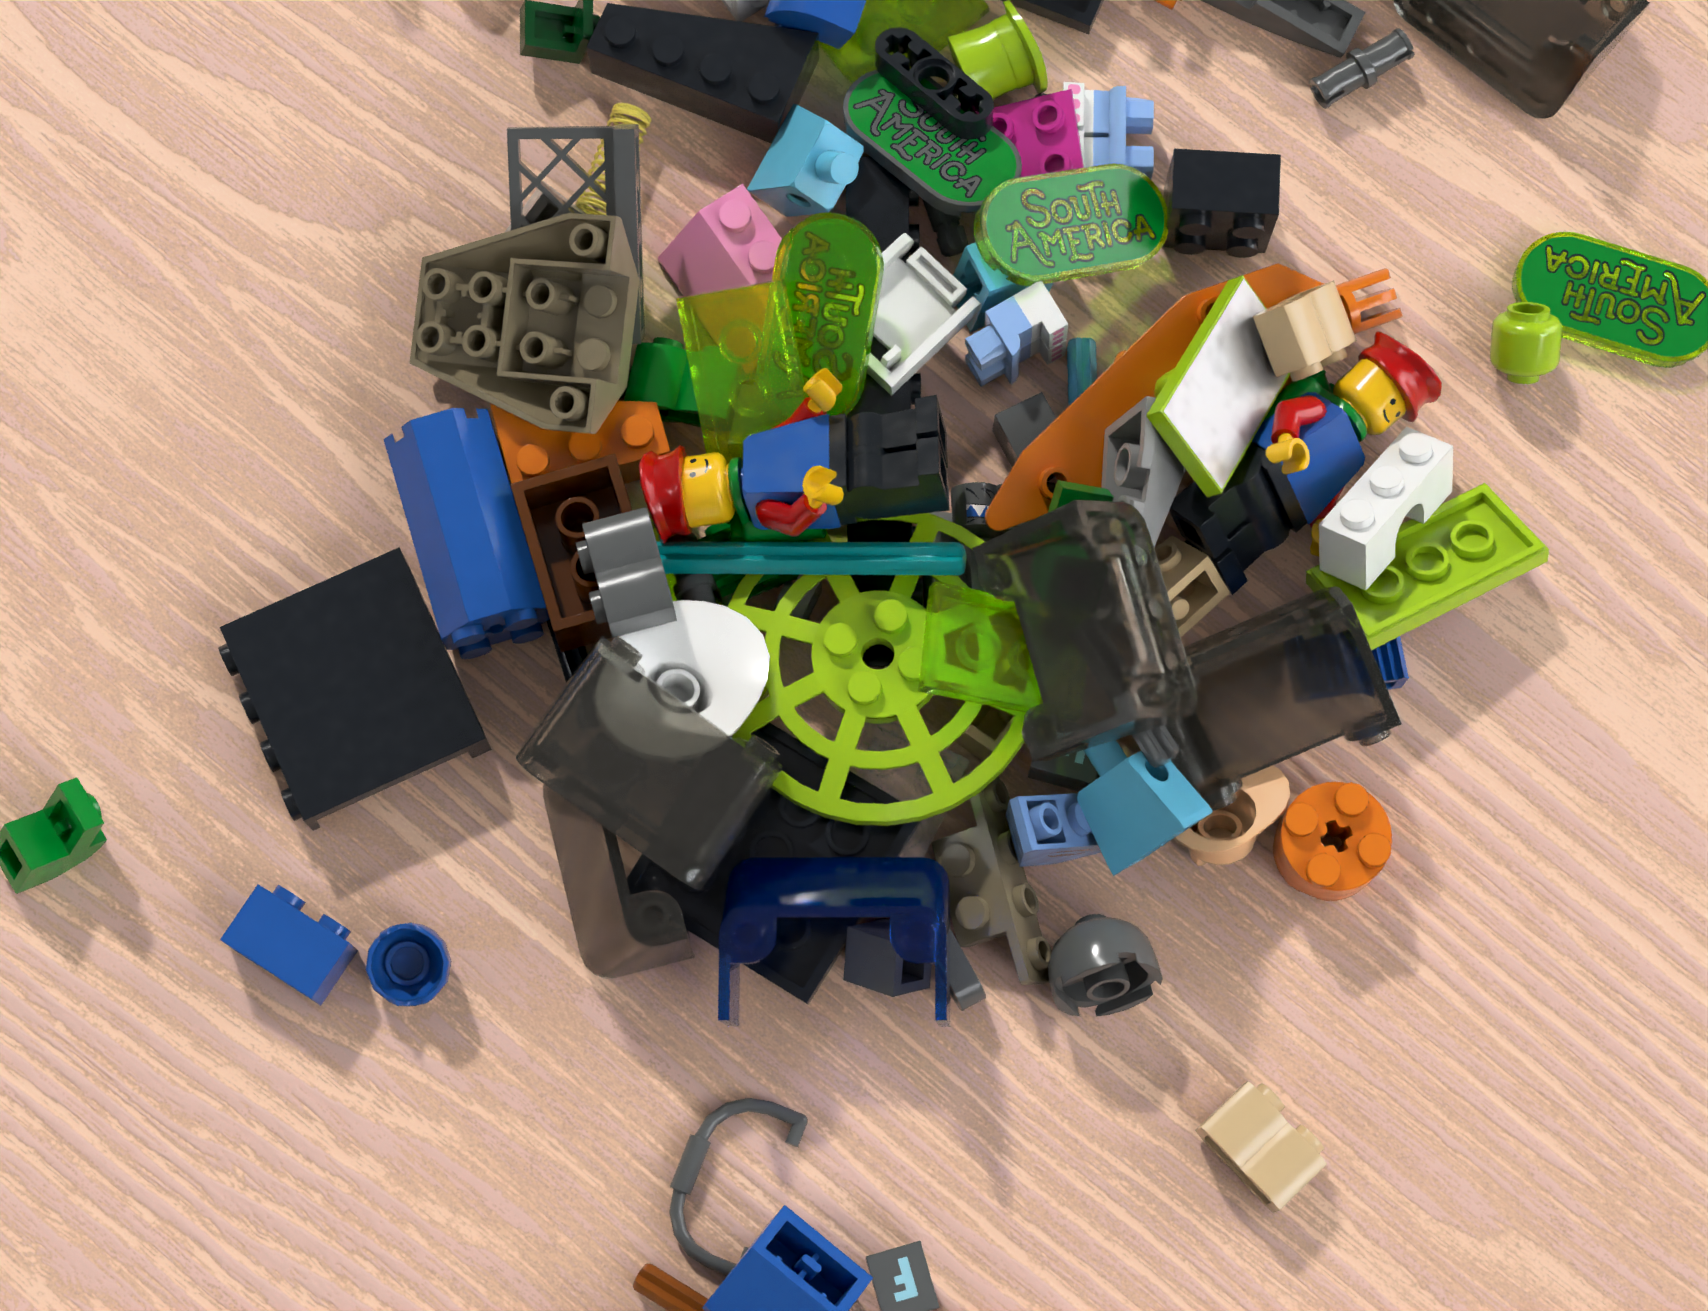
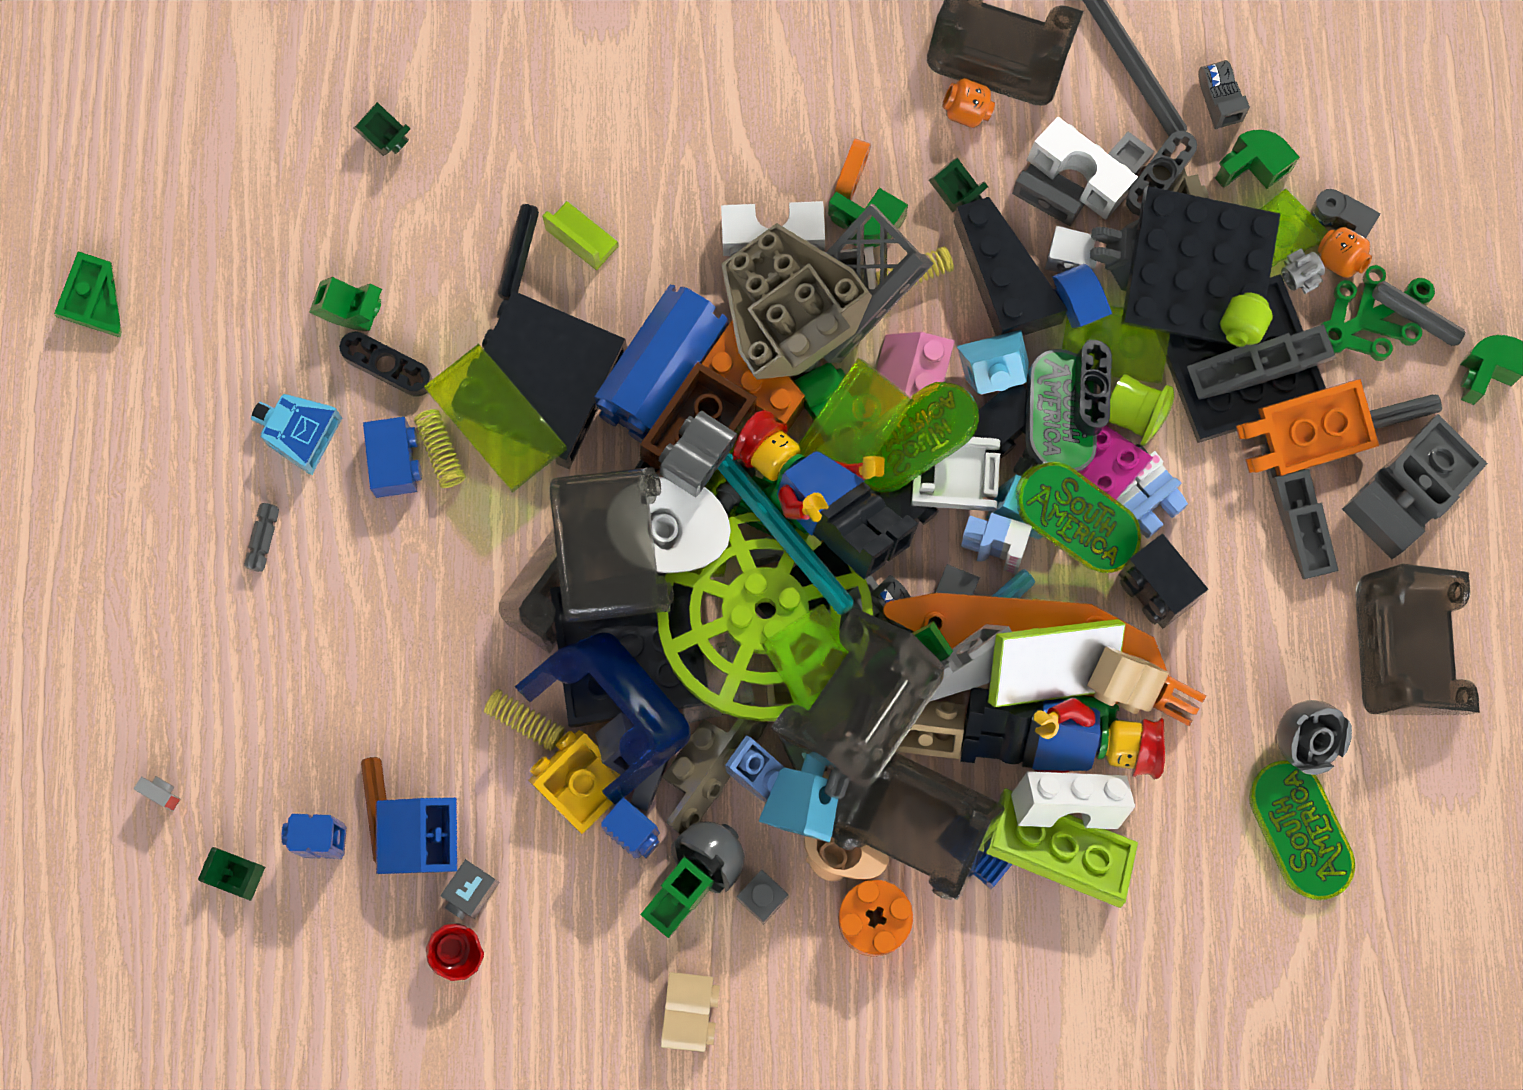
camera: 50 degrees right, 0 degrees up
blue hair [365,922,452,1006] -> none
dark grey piece [669,1098,808,1275] -> none
dark grey pin [1309,28,1415,109] -> none
lime head [1490,302,1562,384] -> none
none -> dark grey axle [244,503,279,572]
none -> torso [251,394,342,475]
none -> black beam [339,331,432,397]
none -> light yellow piece [414,409,466,488]
none -> clear neon green tile [424,343,567,493]
none -> light yellow piece [484,689,564,751]
none -> black axle [498,204,539,300]
none -> yellow plate [528,729,633,834]
none -> lime panel [542,201,619,271]
none -> blue brick [601,797,660,859]
none -> green brick [640,857,715,938]
none -> white arch [721,201,825,257]
none -> dark grey brick [737,869,789,925]
none -> green brick [828,187,908,247]
none -> orange beam [834,138,871,200]
none -> dark grey cylinder [1276,700,1352,775]

